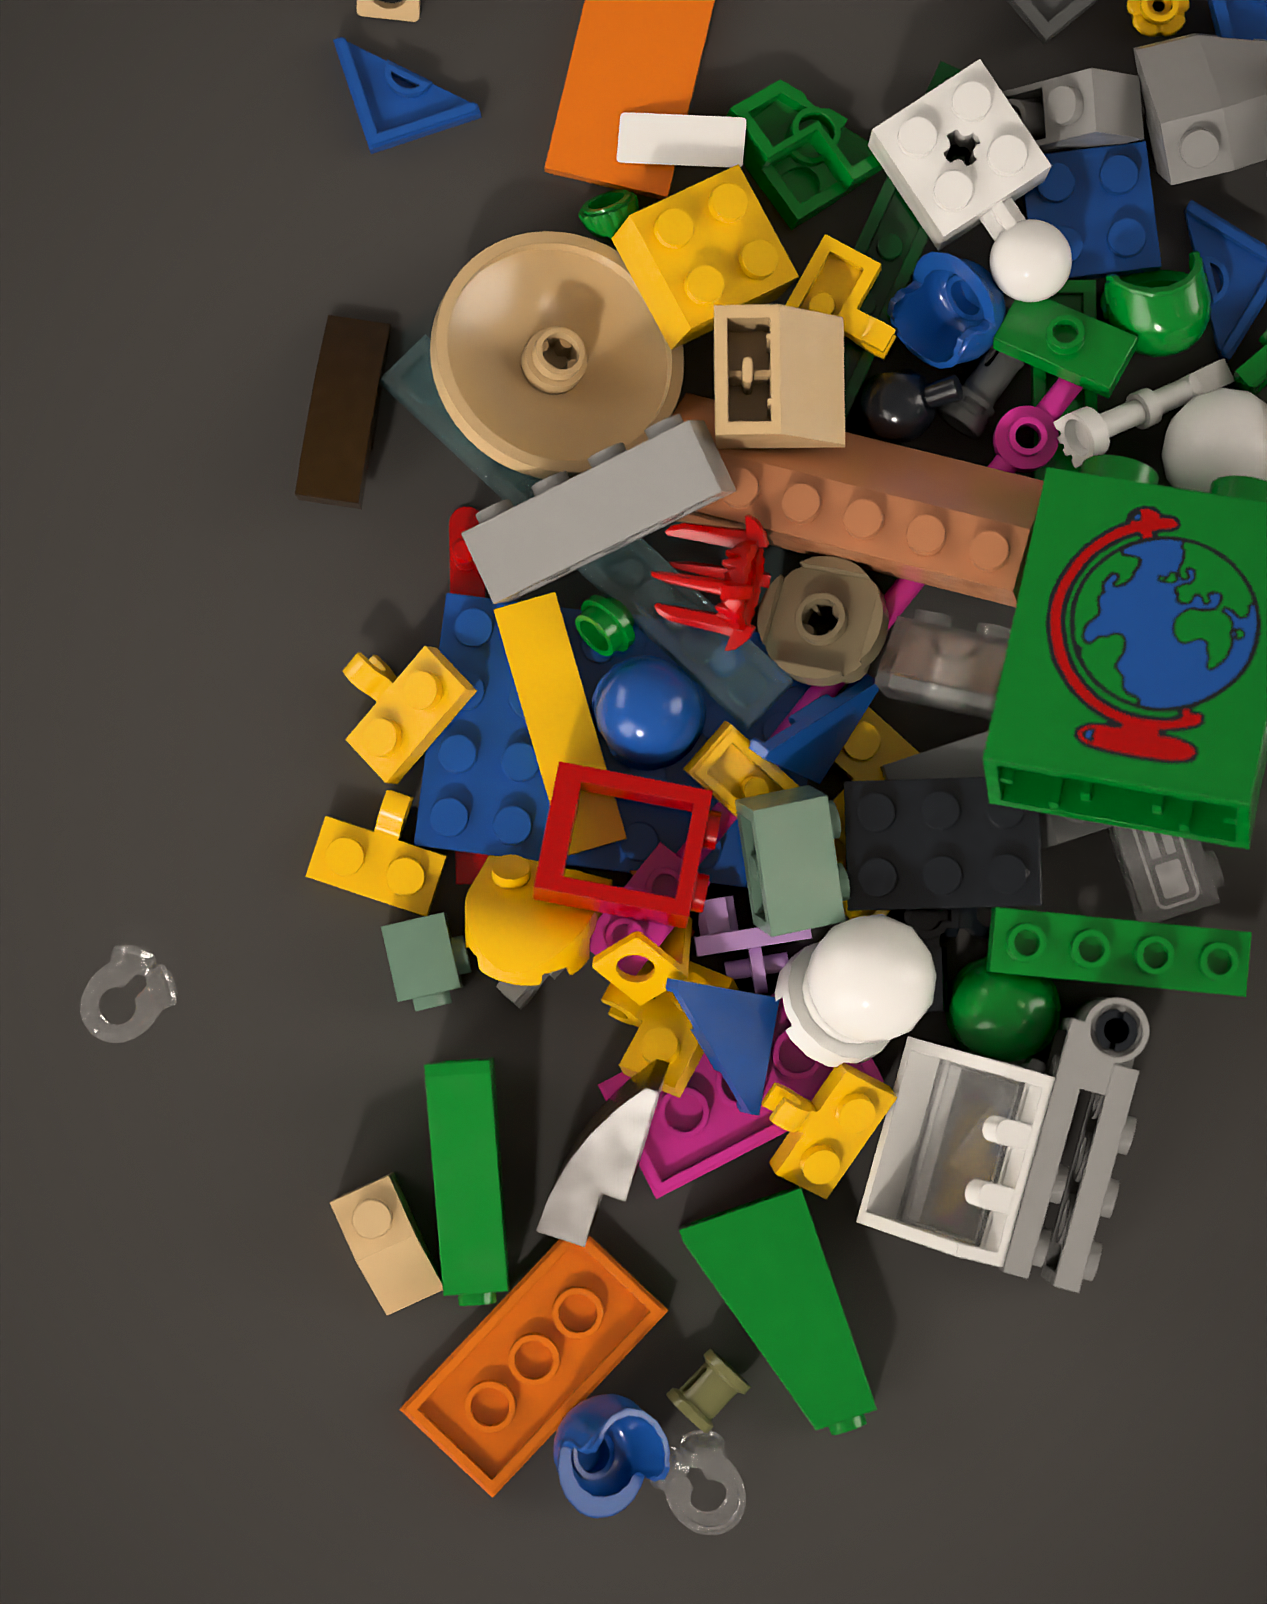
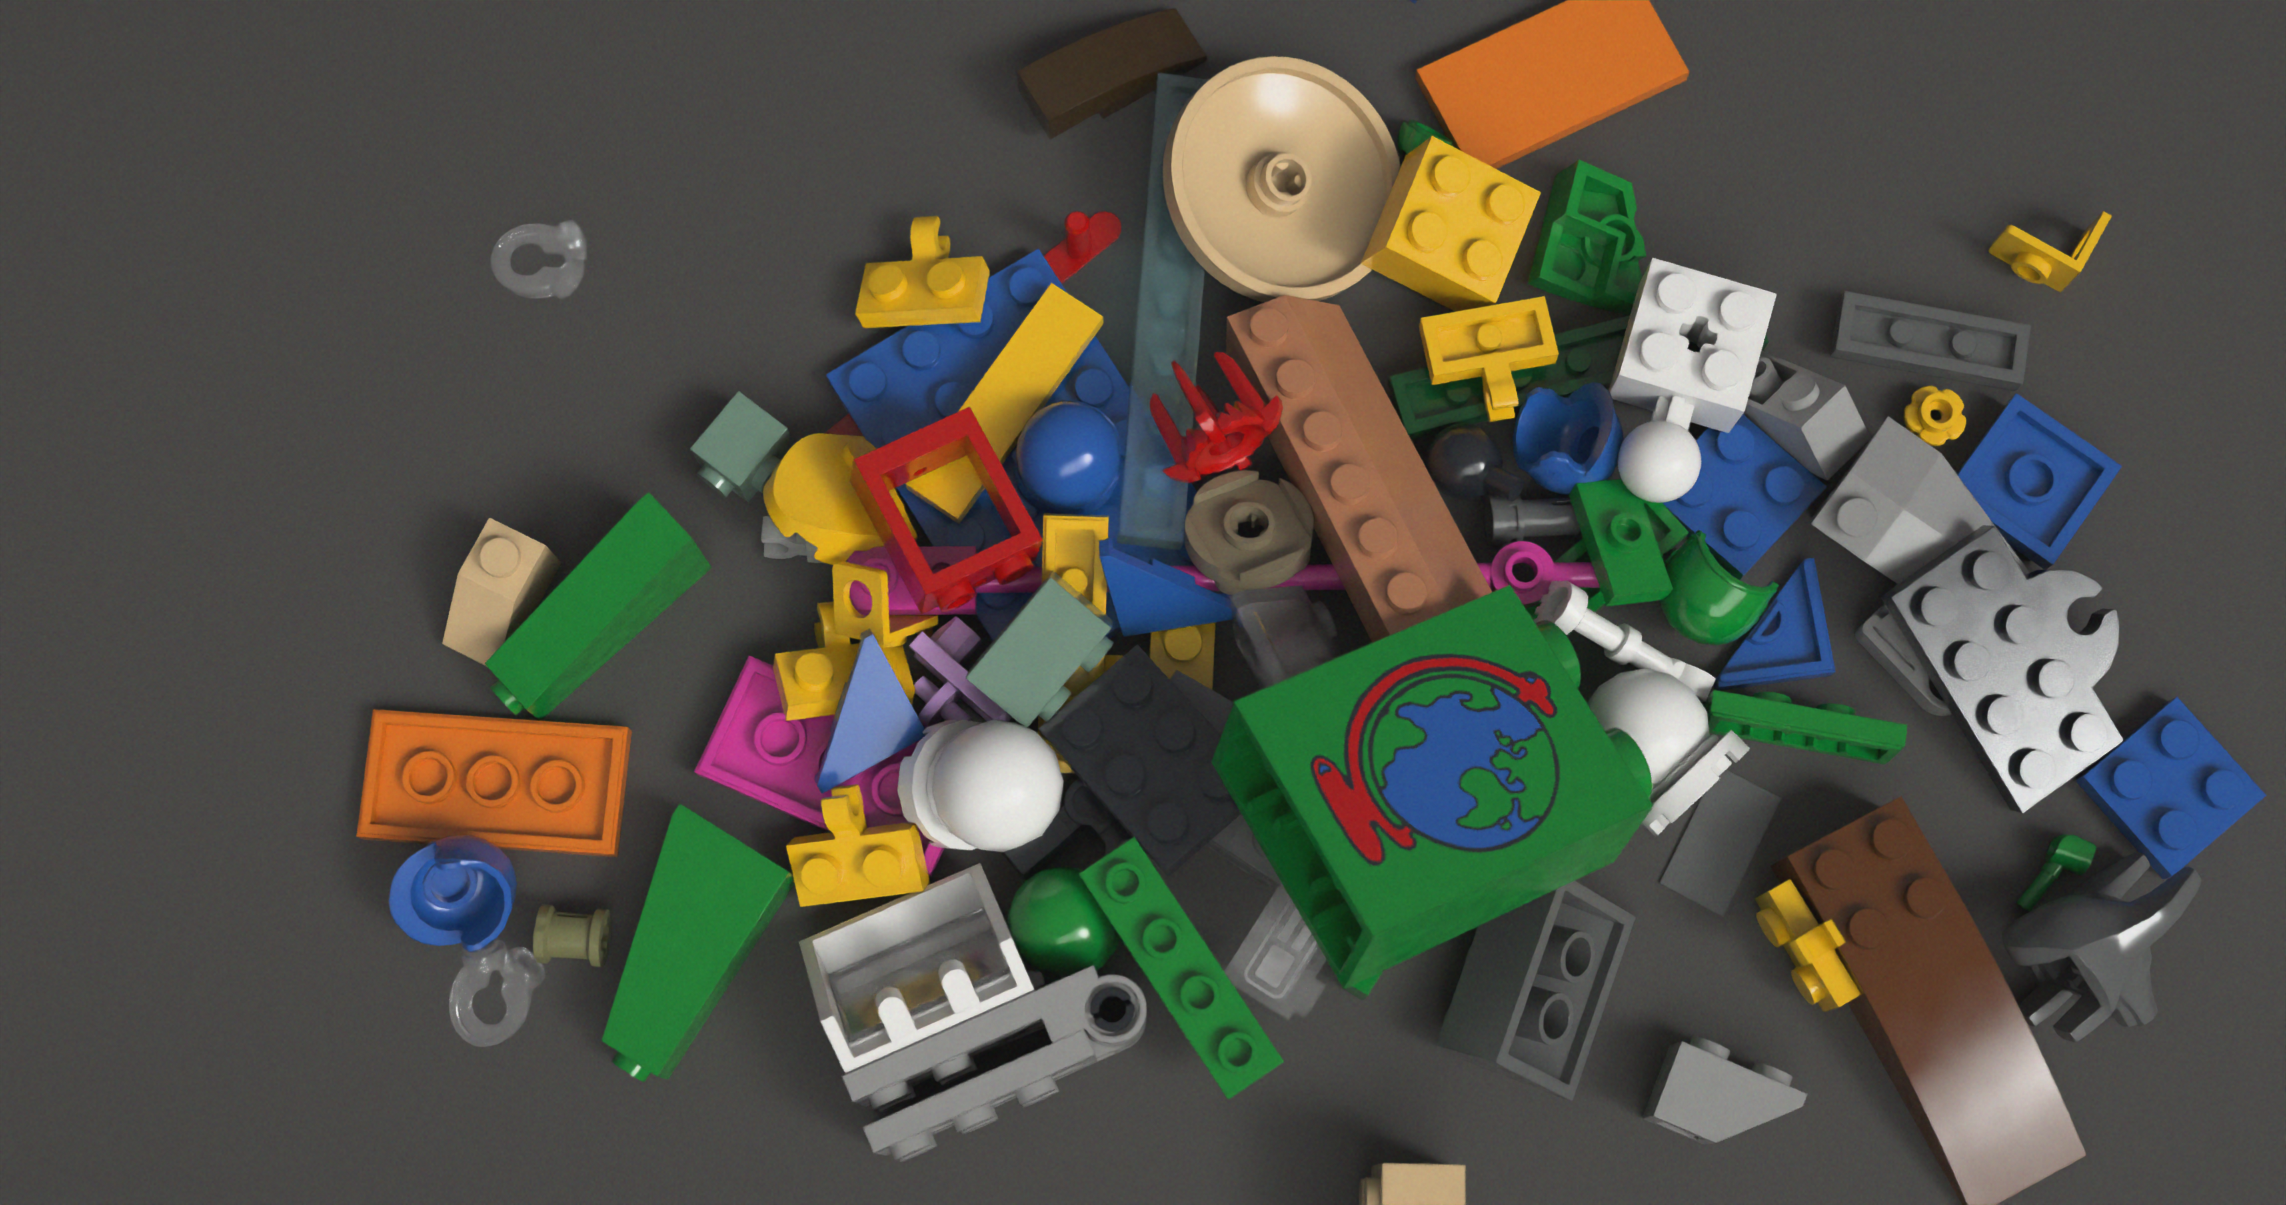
camera: 50 degrees right, 10 degrees down
yellow plate [305,790,448,916] -> none
light grey brick [461,414,737,604] -> none
slope [536,1059,669,1247] -> none
green plate [575,595,635,656] -> none
white sticker [617,112,746,168] -> none
tan slope [714,304,845,449] -> none

